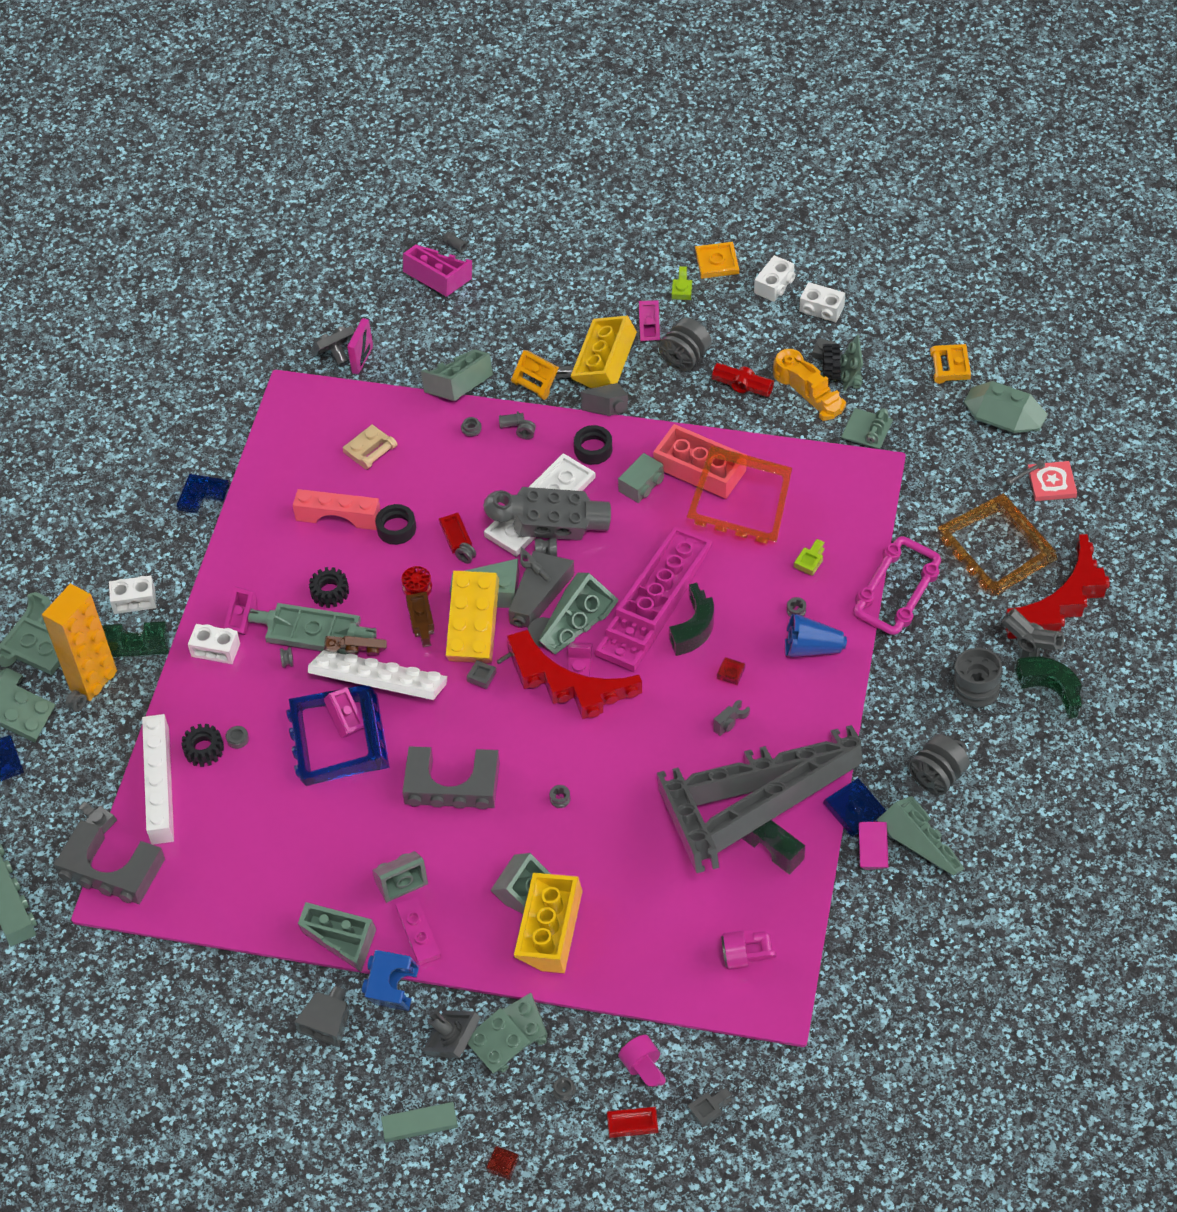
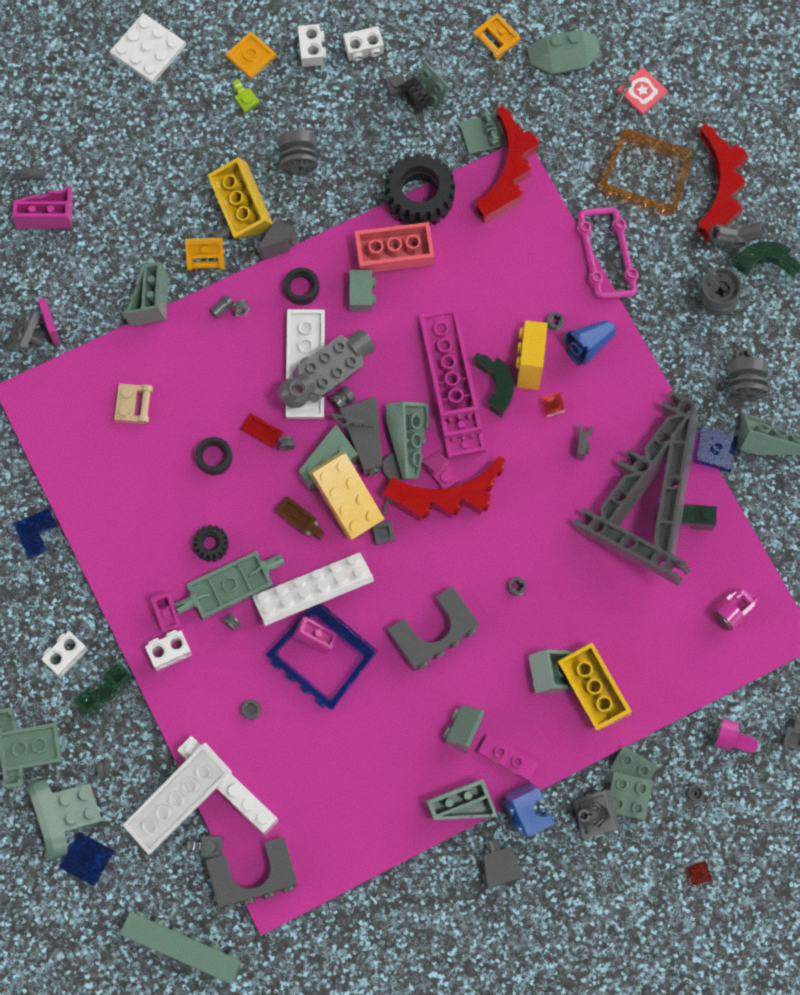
camera: 45 degrees left, 20 degrees up
light orange brick [42,583,117,701] -> none
black tyre [181,724,224,767] -> none
coral arch [293,489,381,530] -> none
reddish brown hinge [324,636,387,655] -> none
sand green tile [381,1102,458,1143] -> none
red wheel [401,566,432,596] -> none
dark grey plate [461,417,482,436] -> none
red tile [607,1107,658,1138] -> none
dark pink slope [639,300,660,341] -> none
clear orange windscreen [687,446,792,544] -> none
red piece [712,363,774,397] -> none
light orange piece [773,349,846,421] -> none
lime plate [794,539,825,576] -> none
dark pink slope [859,822,888,870] -> none
none -> white plate [110,13,186,84]
none -> white plate [123,743,233,855]
none -> black tyre [384,153,455,226]
none -> red arch [475,105,540,224]
none -> yellow wedge [516,320,548,390]

